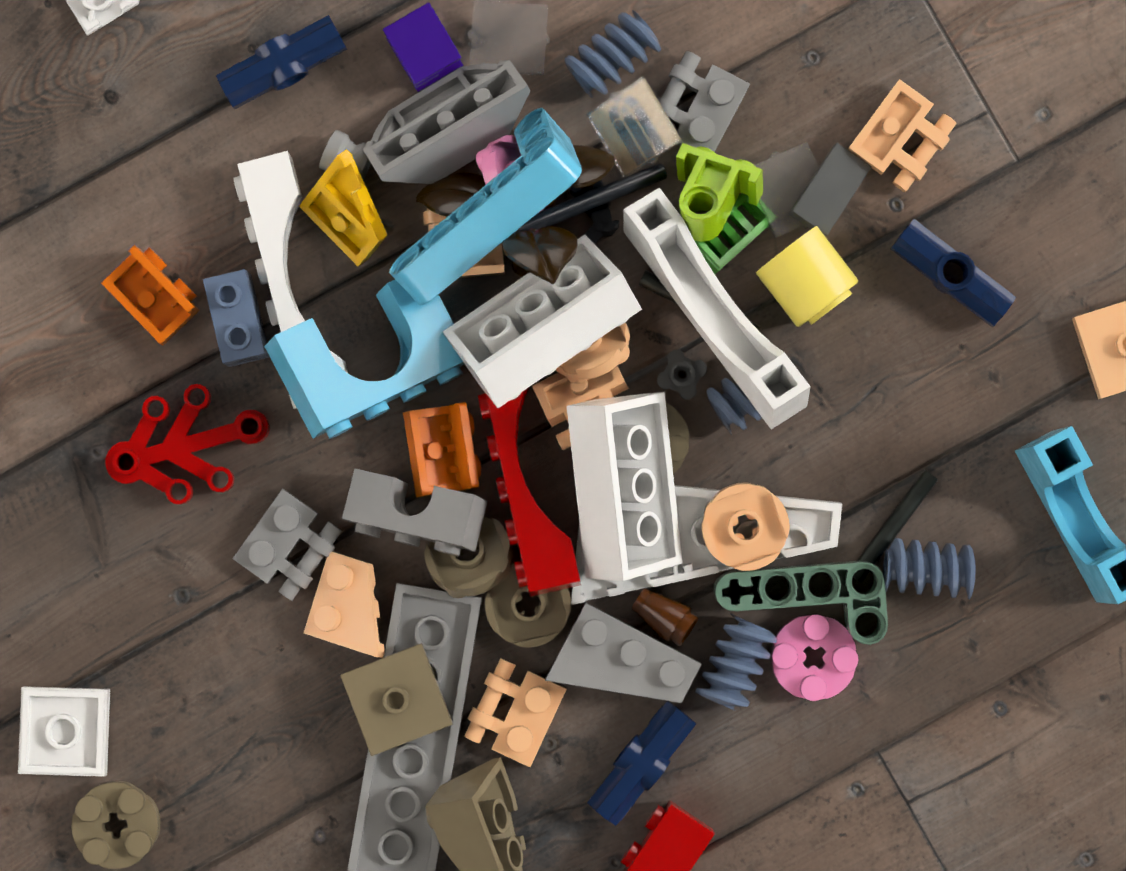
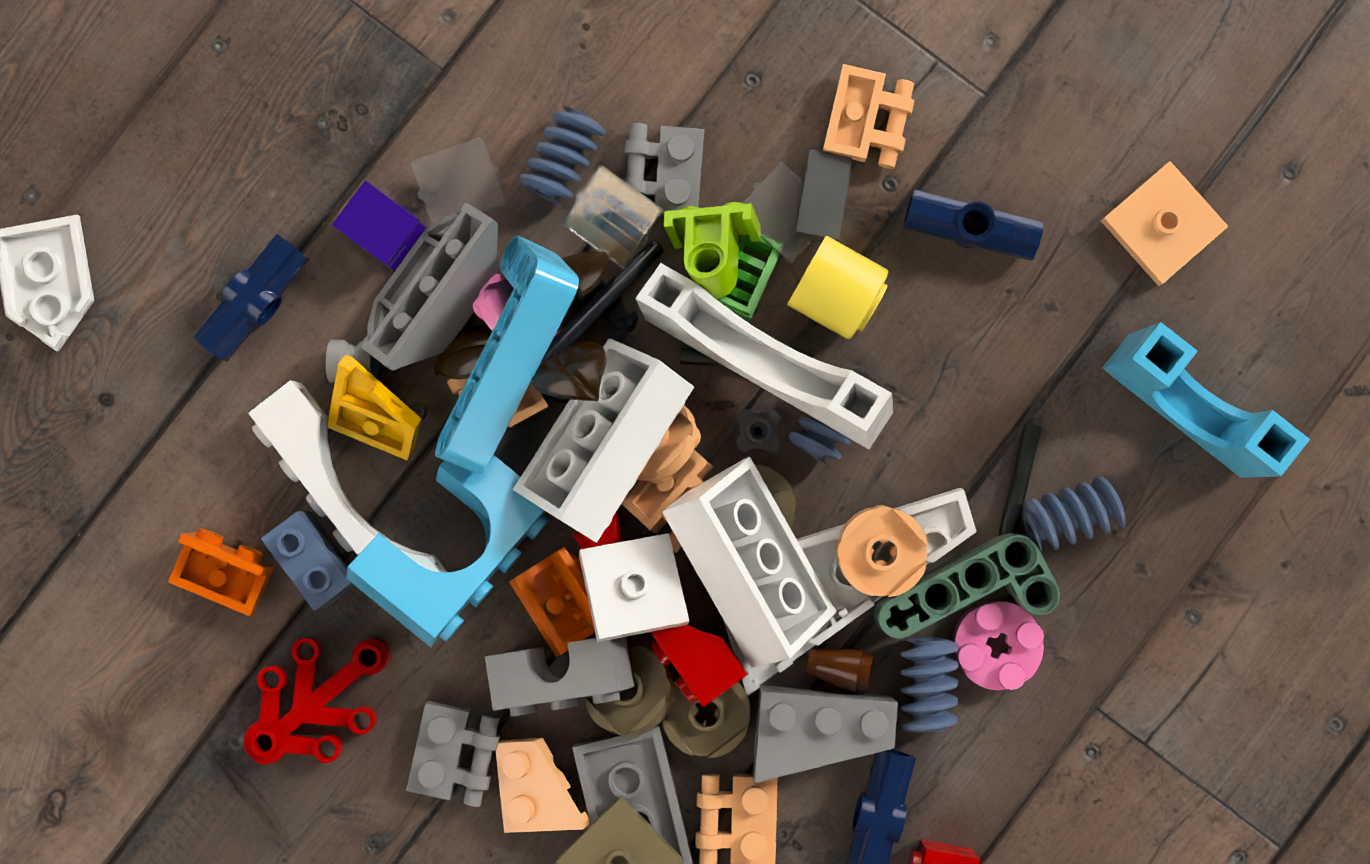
camera: 20 degrees left, 0 degrees up
none -> white plate [578,533,689,642]

